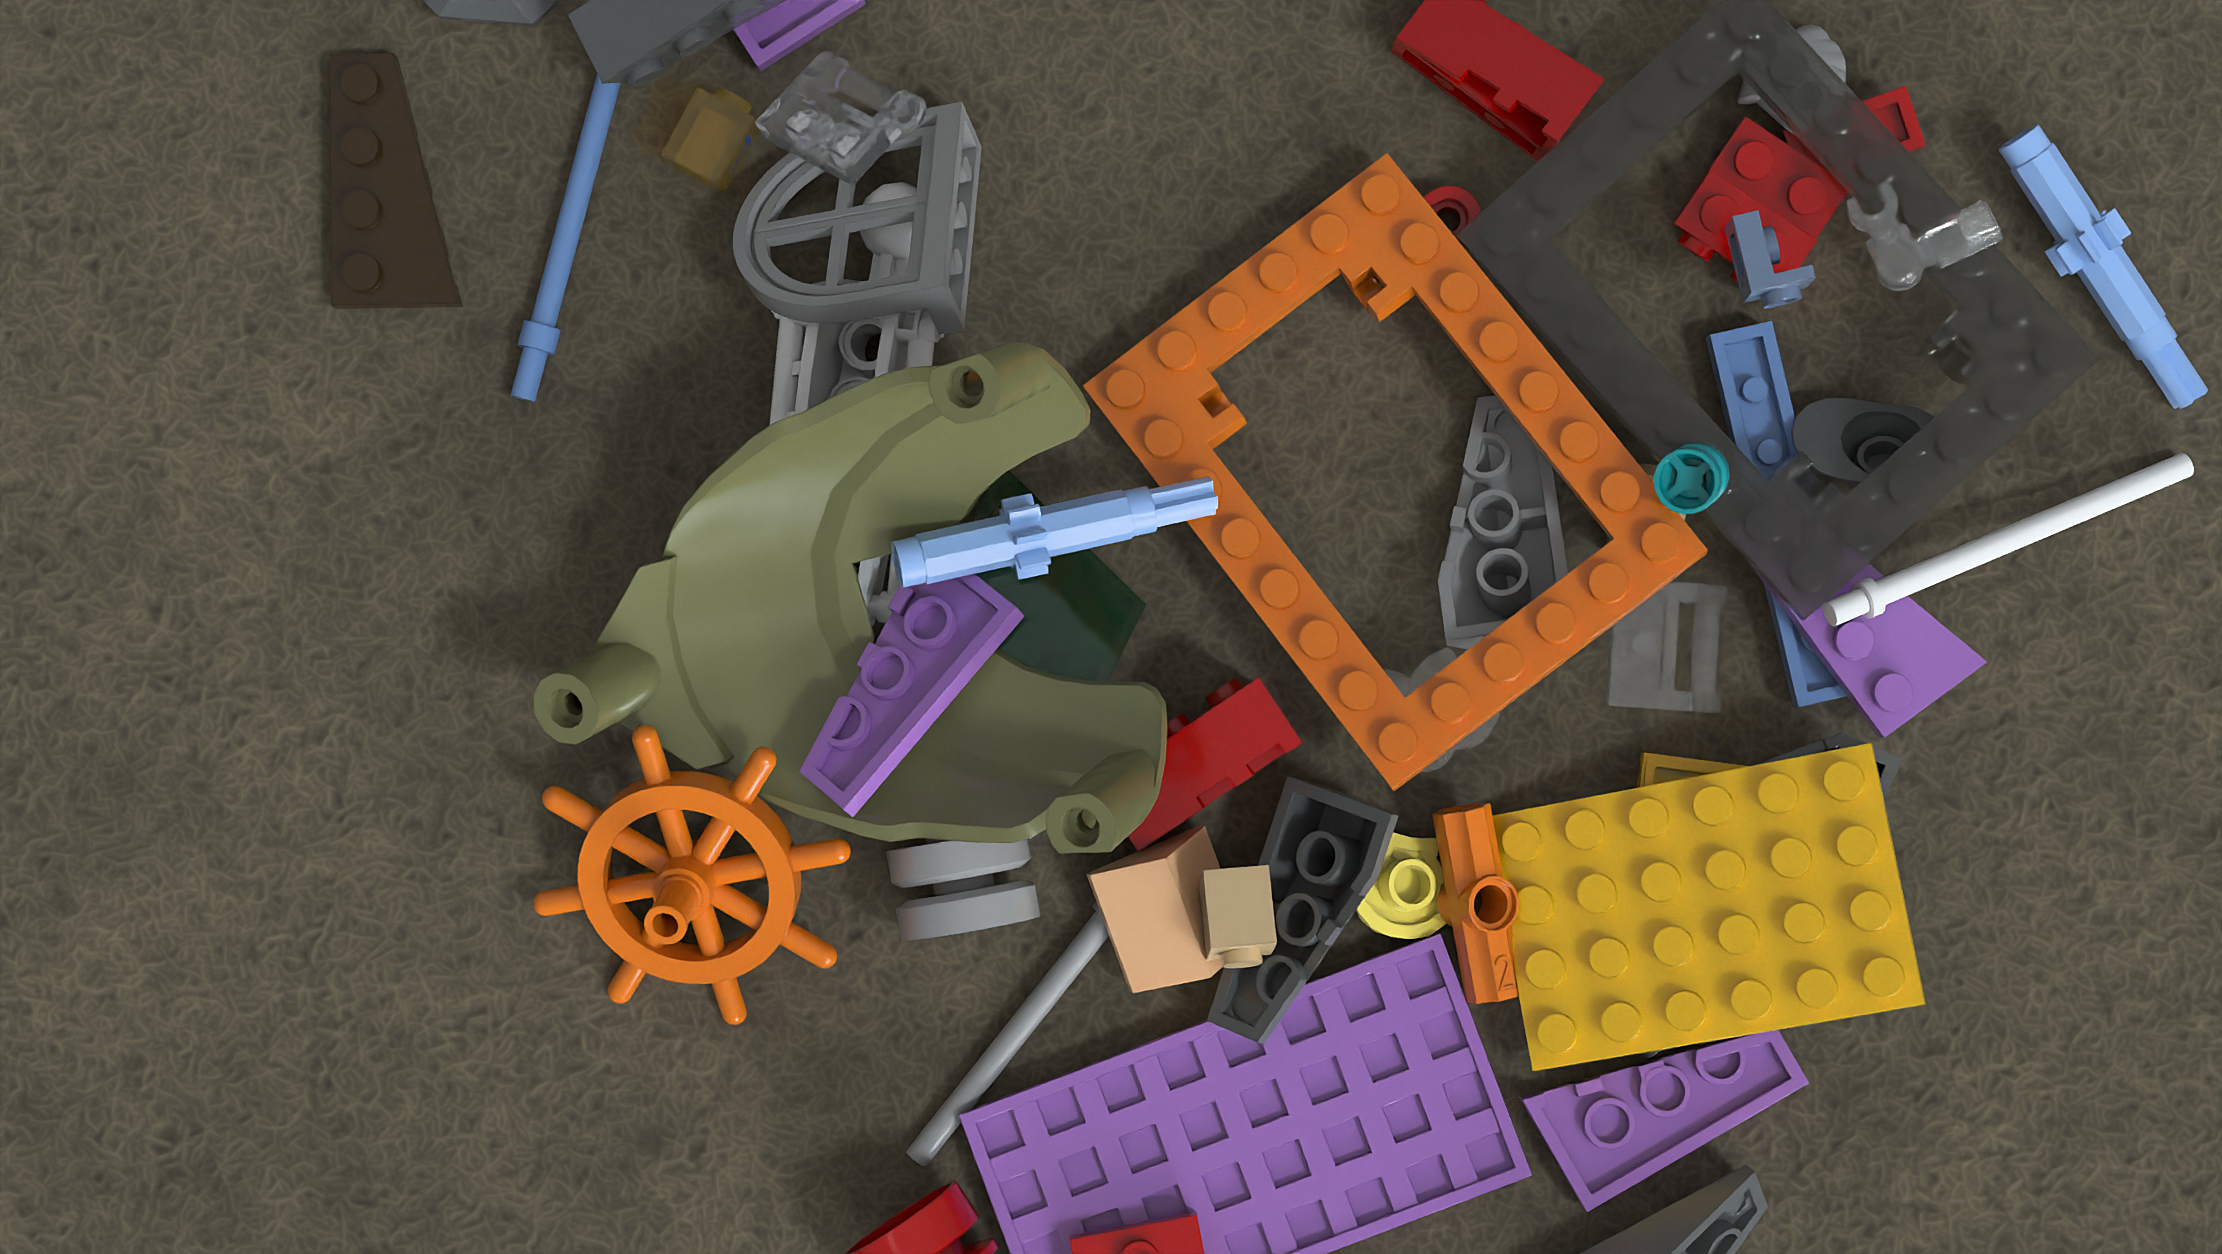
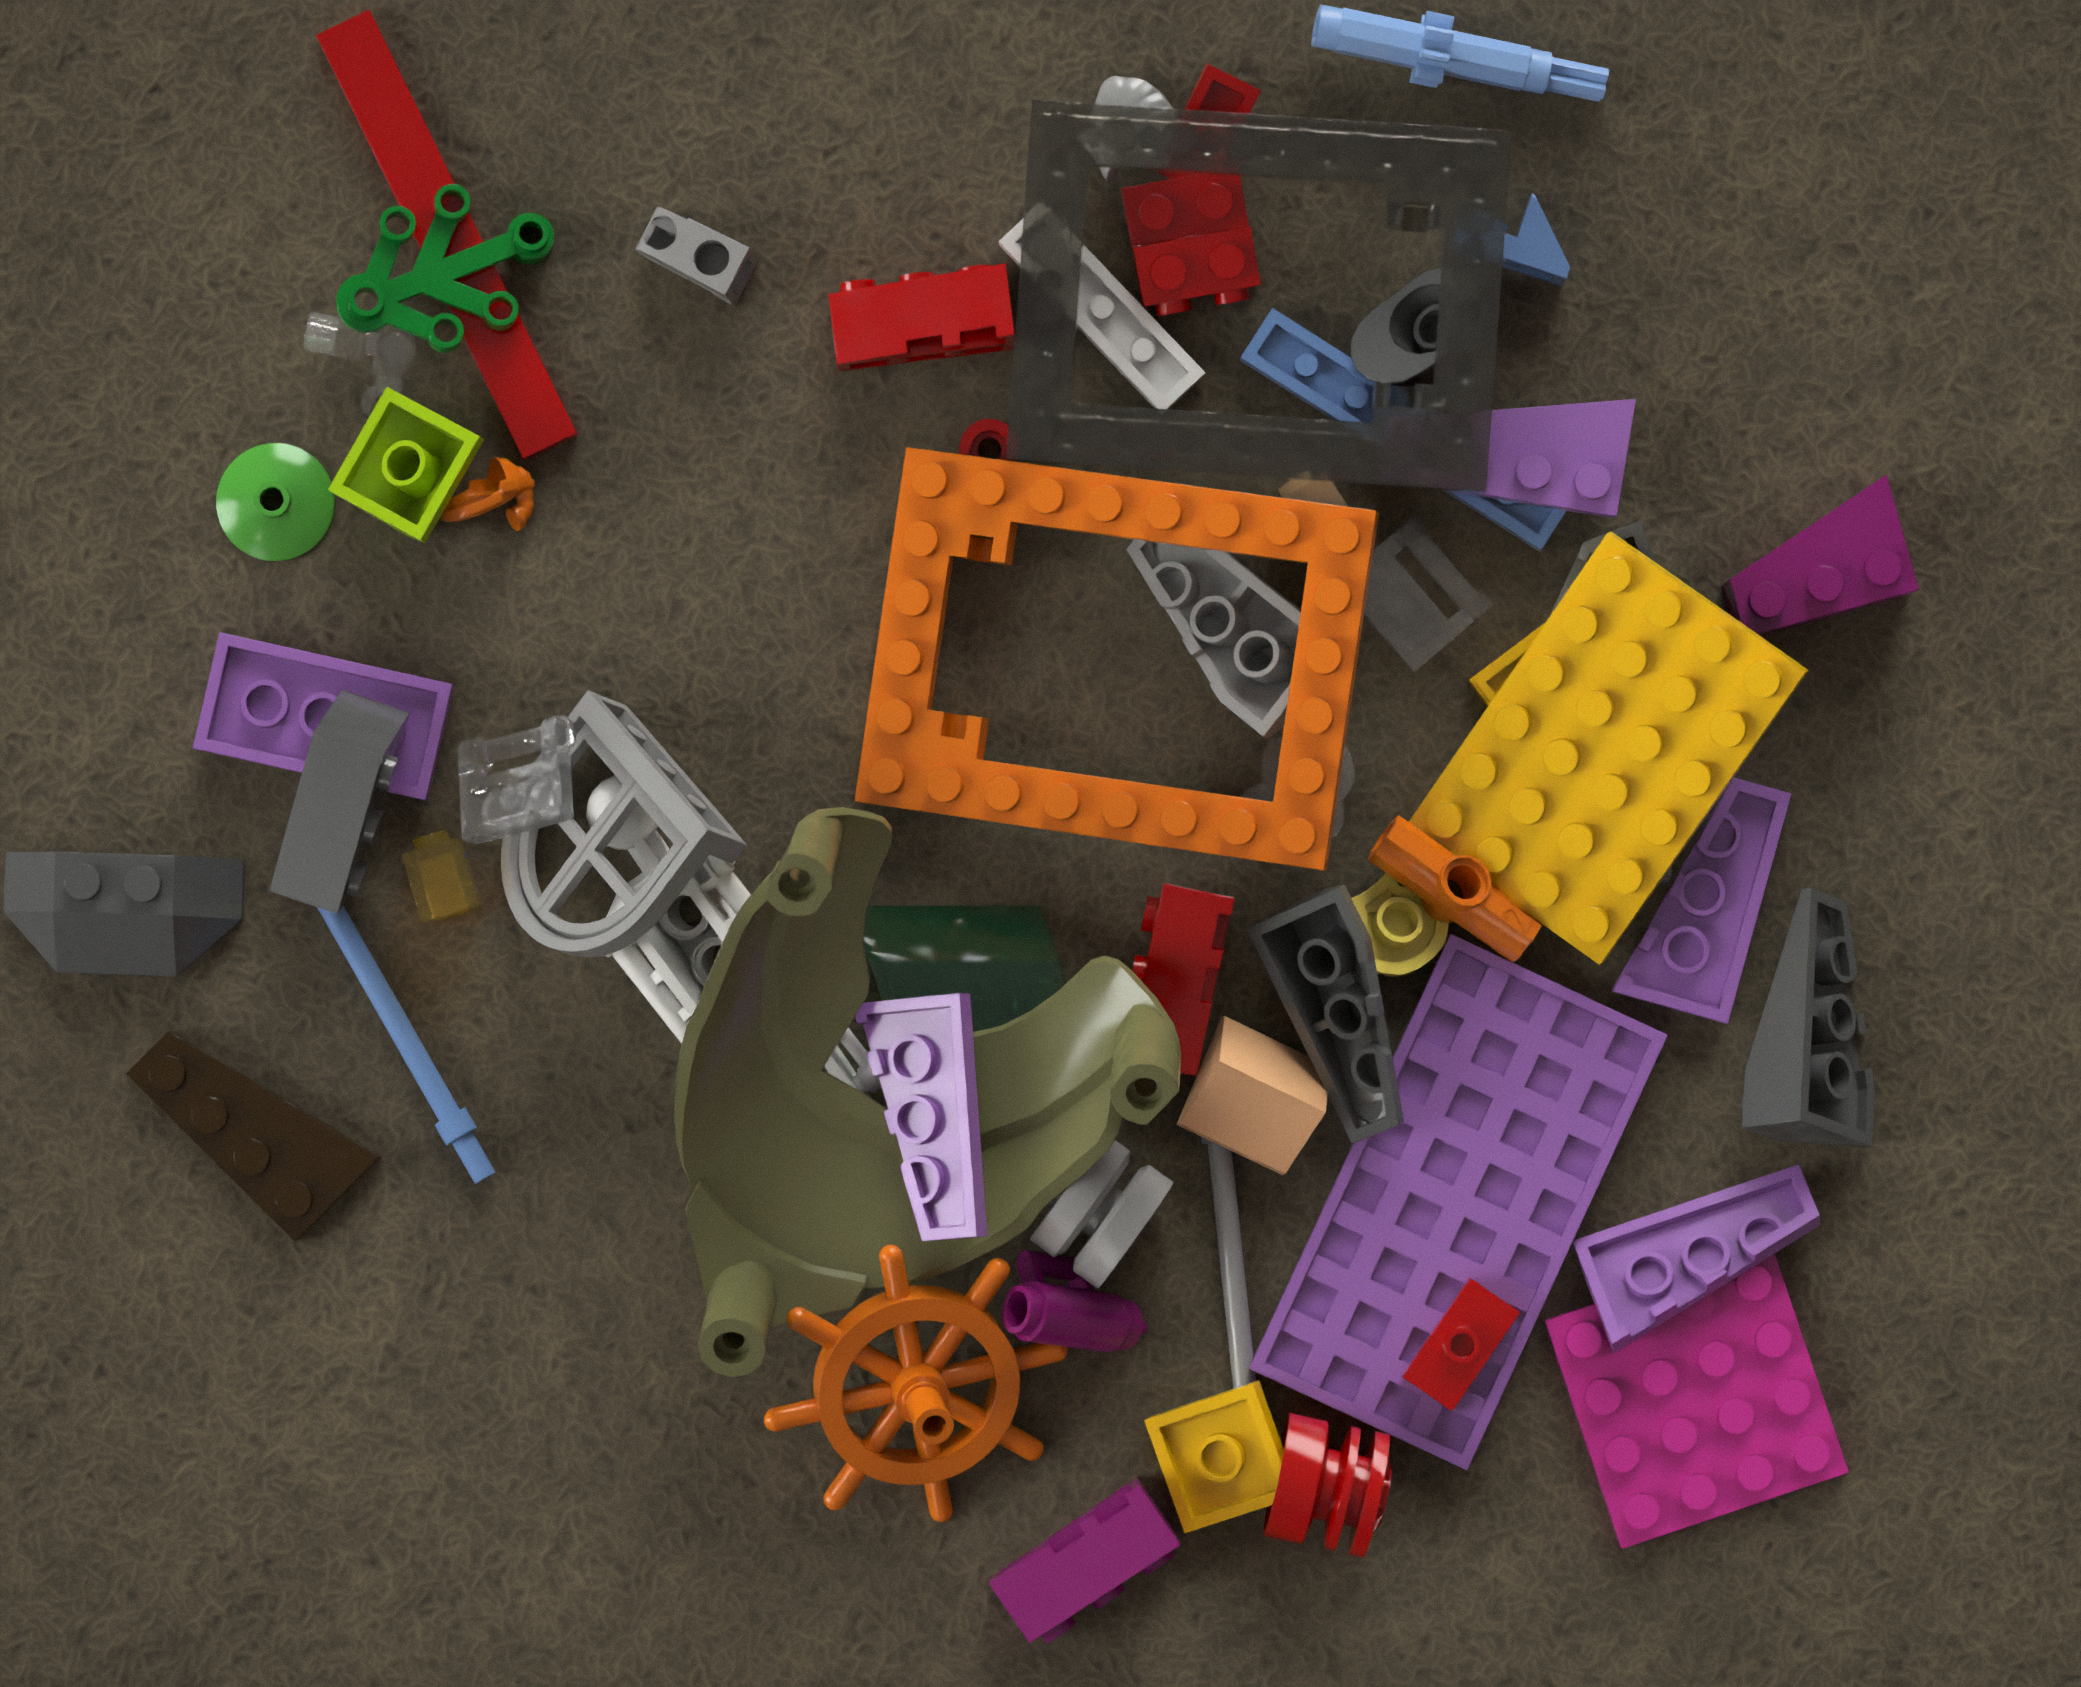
camera: 40 degrees left, 0 degrees up
light blue piece [891,476,1218,588] -> none
tan brick [1199,865,1277,968] -> none
teal wheel [1654,442,1730,514] -> none
sand blue bracket [1724,210,1816,309] -> none
white bar [1822,453,2194,626] -> none
clear bar [1847,182,2002,291] -> none
none -> magenta wedge [989,1477,1180,1644]
none -> white plate [999,201,1205,416]
none -> magenta piece [1002,1250,1148,1353]
none -> yellow plate [1144,1380,1284,1534]
none -> medium blue slope [1450,193,1570,287]
none -> magenta wedge [1722,474,1919,636]

